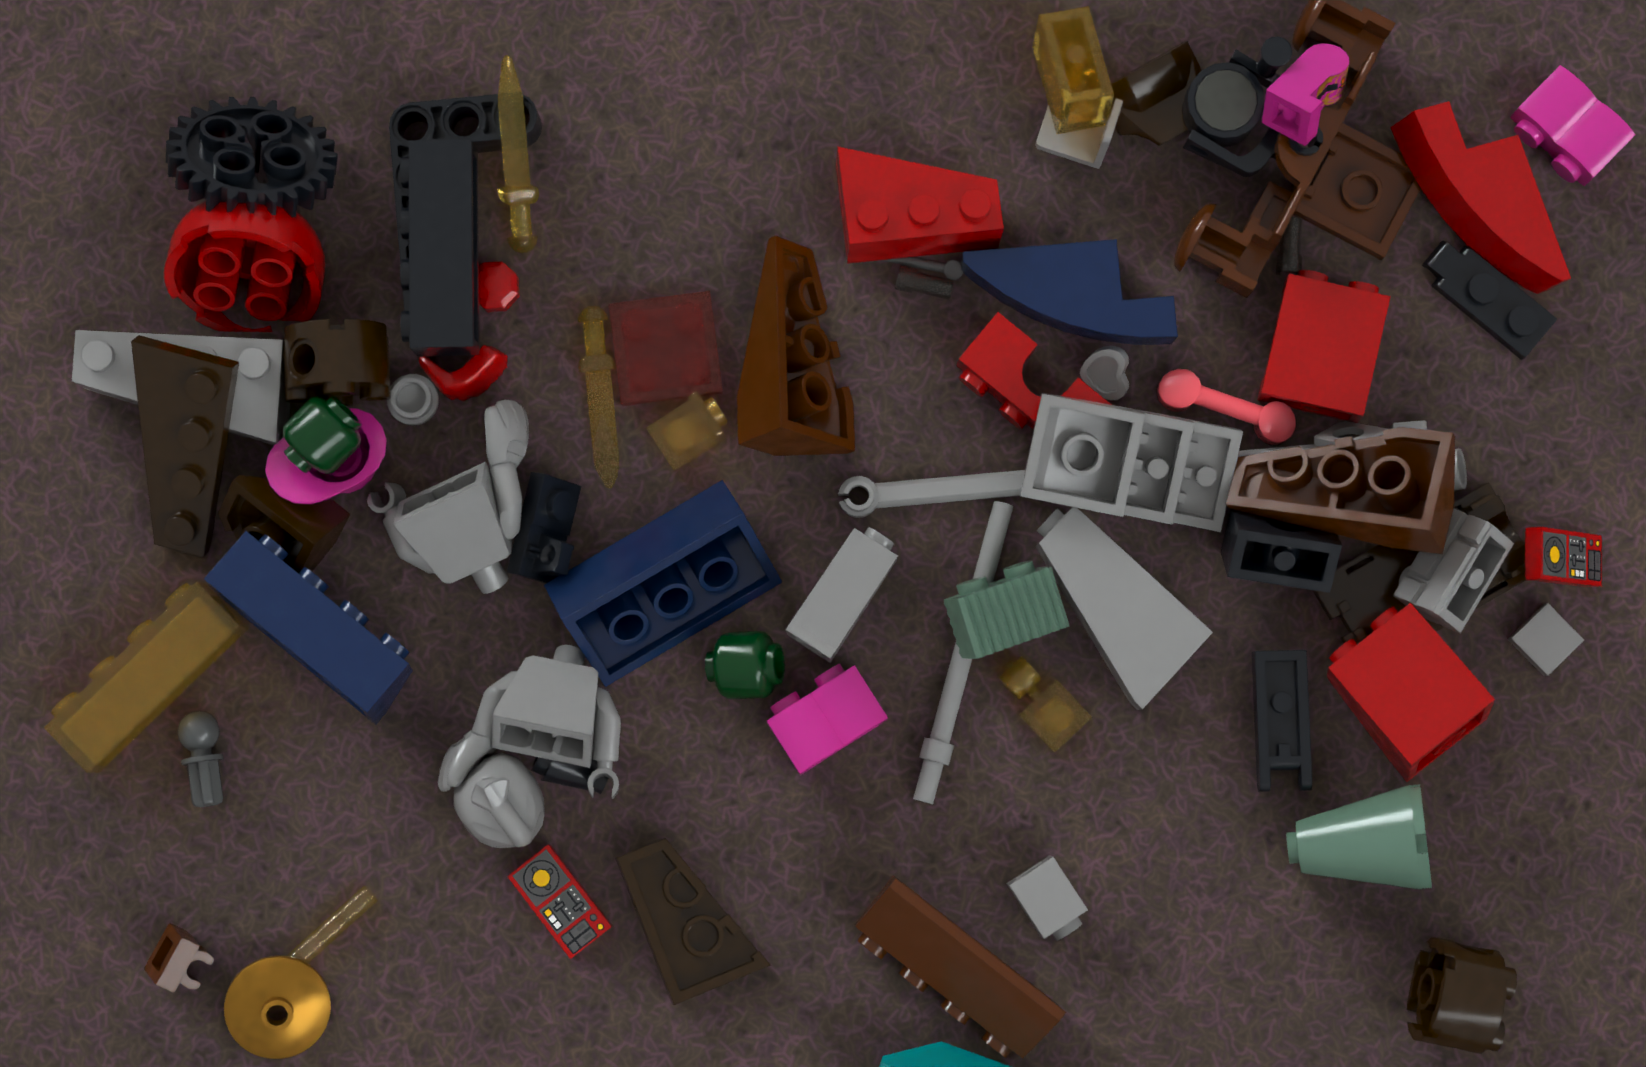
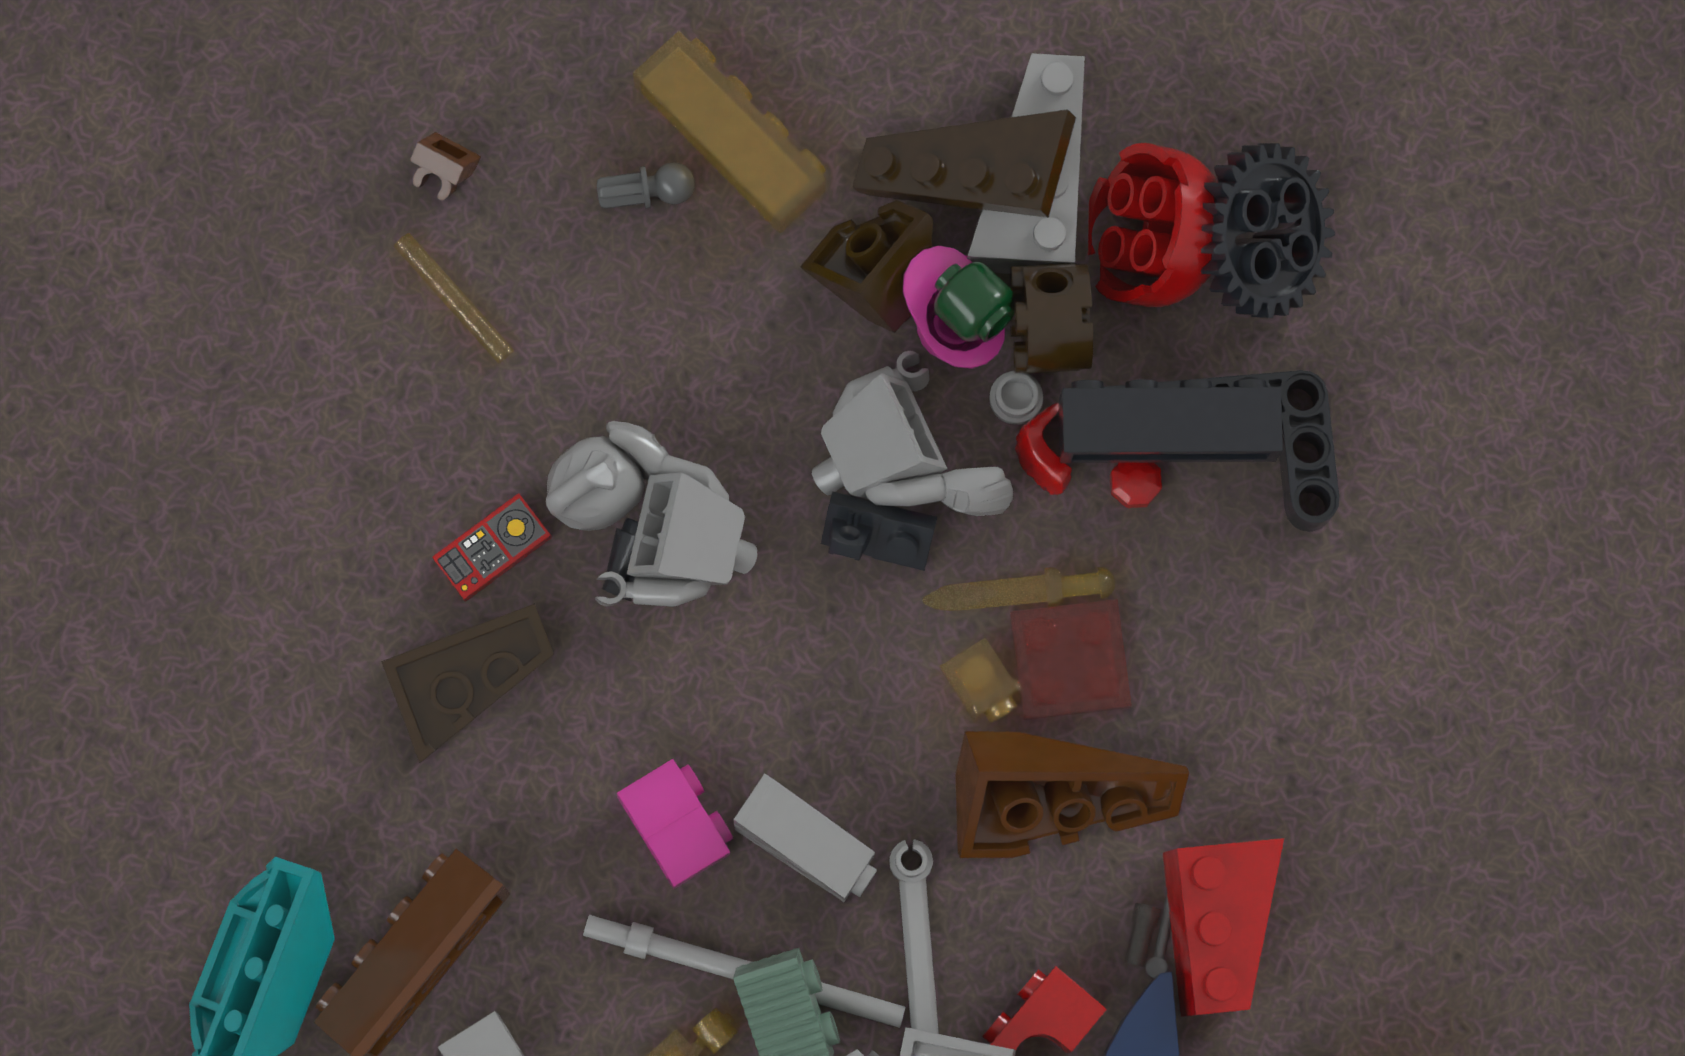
camera: 85 degrees right, 5 degrees down
dark blue slope [204,531,413,725] -> none
pearl gold dish [224,955,331,1059] -> none
clear yellow sword [498,55,539,253] -> none
dark blue slope [544,480,782,687] -> none
dark green head [705,631,785,700] -> none

